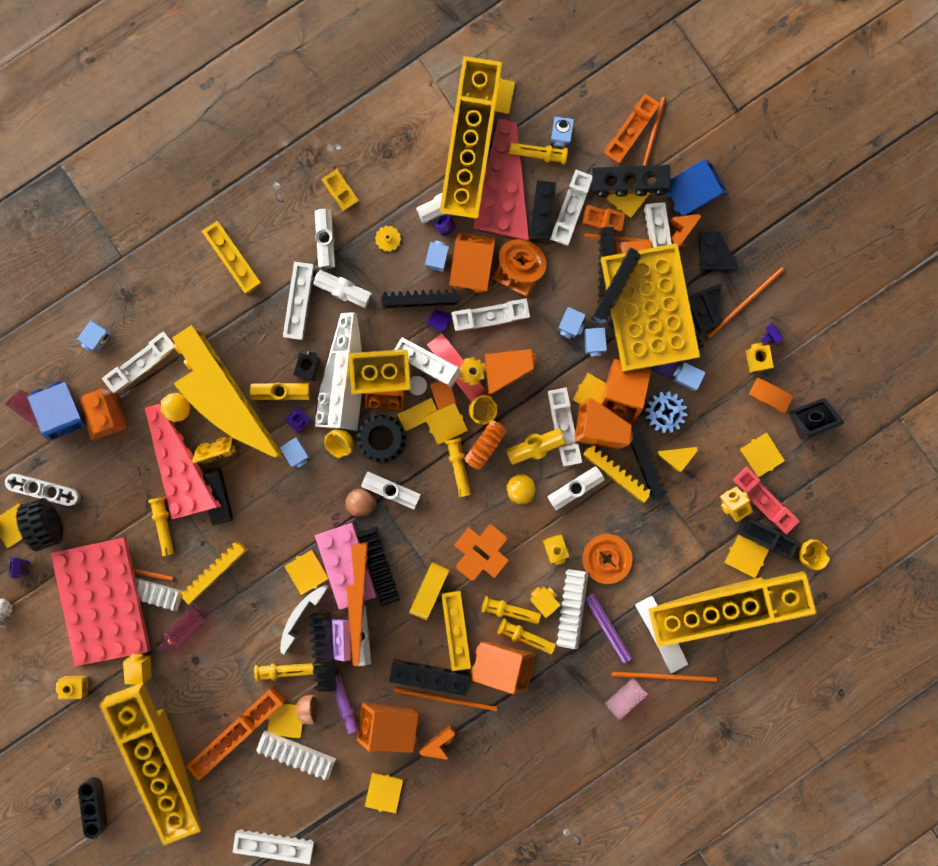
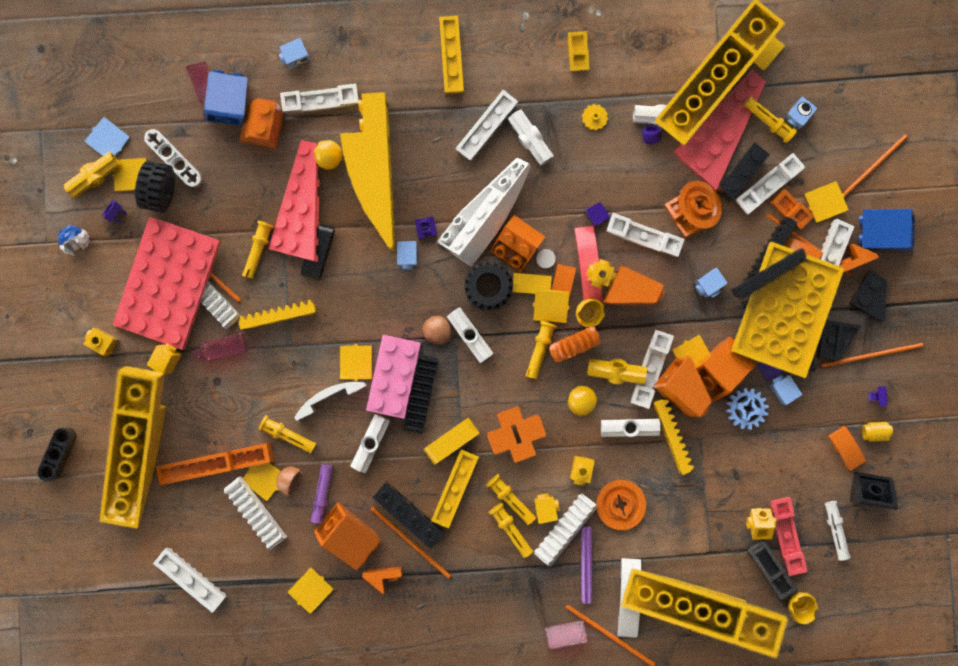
camera: 35 degrees right, 0 degrees up
yellow hinge [192,437,236,464] -> none
yellow piece [250,382,310,401] -> none
black brick [293,351,321,381] -> none
black gear [309,612,337,692] -> none
white piece [315,209,335,269] -> none
yellow hair [324,429,355,458] -> none
lavender plate [331,618,351,661] -> none
orange slope [346,543,368,666] -> none
yellow slope [348,349,411,394] -> none
black gear [381,289,459,308] -> none
white gear [394,337,462,388] -> none
light blue brick [425,241,449,272] -> none
orange slope [449,232,496,293] -> none
orange slope [471,642,536,694] -> none
light blue brick [584,328,607,357] -> none
black brick [592,165,672,197] -> none
orange slope [603,94,660,164] -> none
black gear [630,425,667,500] -> none
yellow slope [656,447,698,472] -> none
yellow piece [724,535,769,578] -> none
yellow piece [740,433,785,477] -> none
yellow brick [746,343,774,373] -> none
none -> white pin [824,501,851,560]
none -> yellow brick [862,422,893,442]

